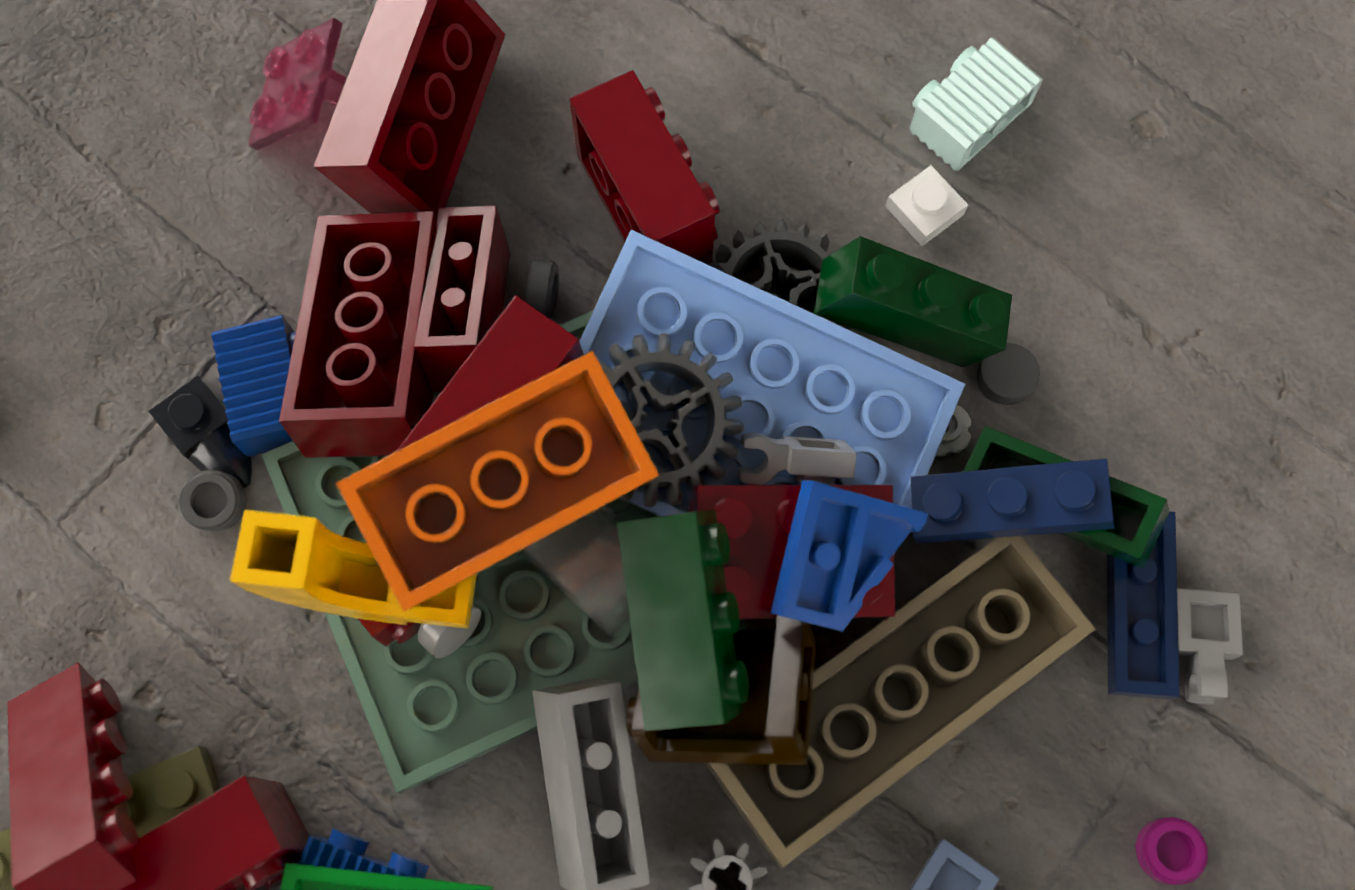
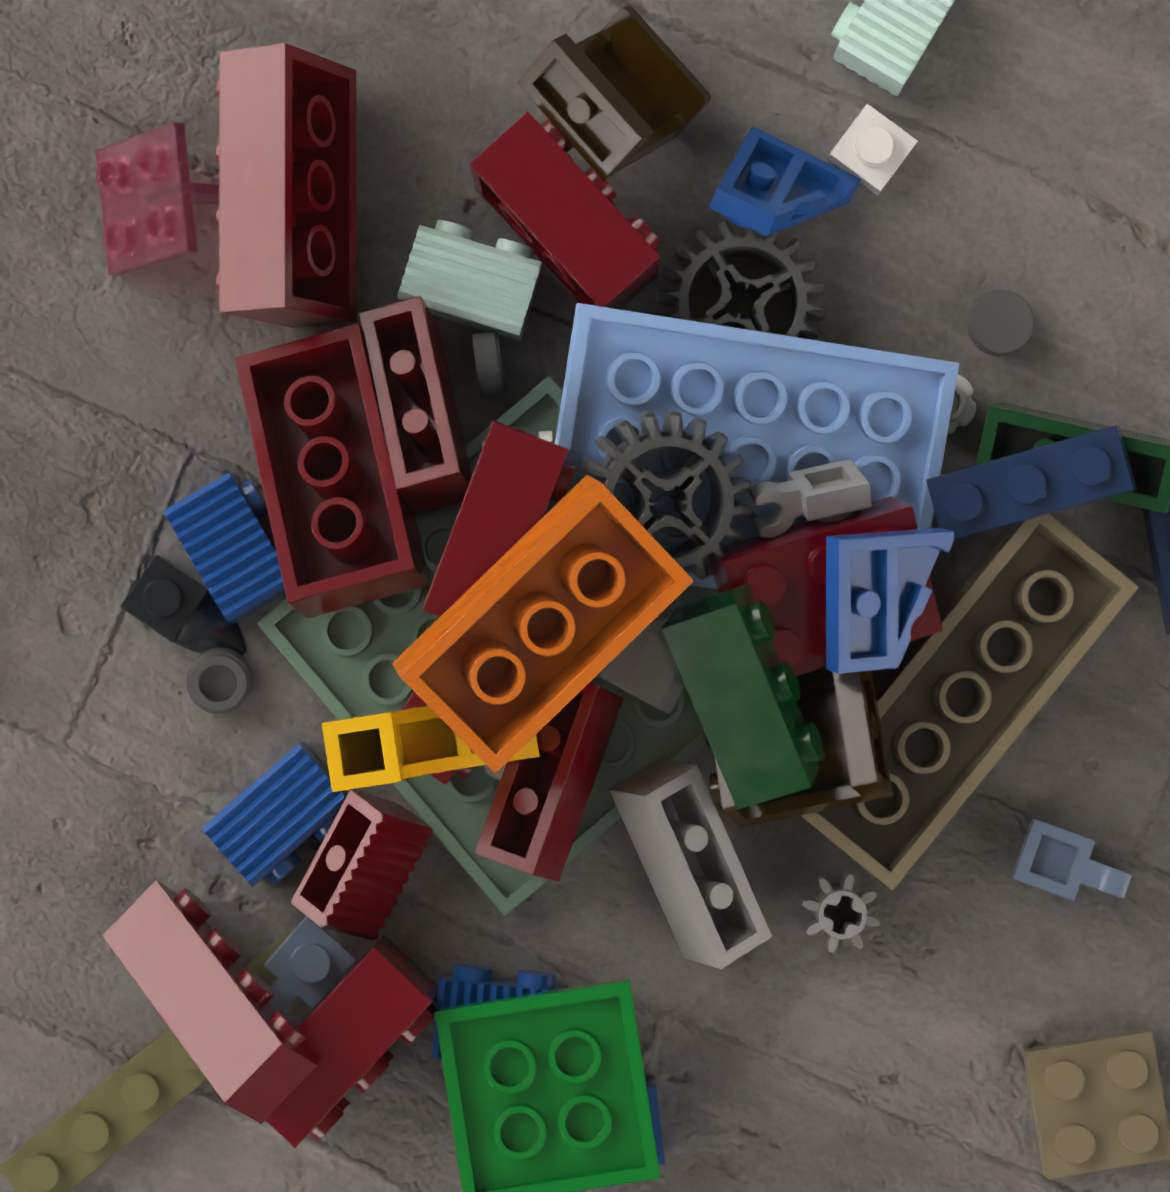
camera: 15 degrees left, 15 degrees up
dark green brick [814,236,1012,367] -> none
none -> blue brick [202,742,348,887]
none -> sand blue plate [264,916,356,1012]
none -> dark red brick [290,789,433,940]
none -> light aqua brick [397,220,543,342]
none -> dark red brick [474,683,624,882]
none -> dark brown panel [517,5,711,180]
none -> blue wing [708,126,861,236]

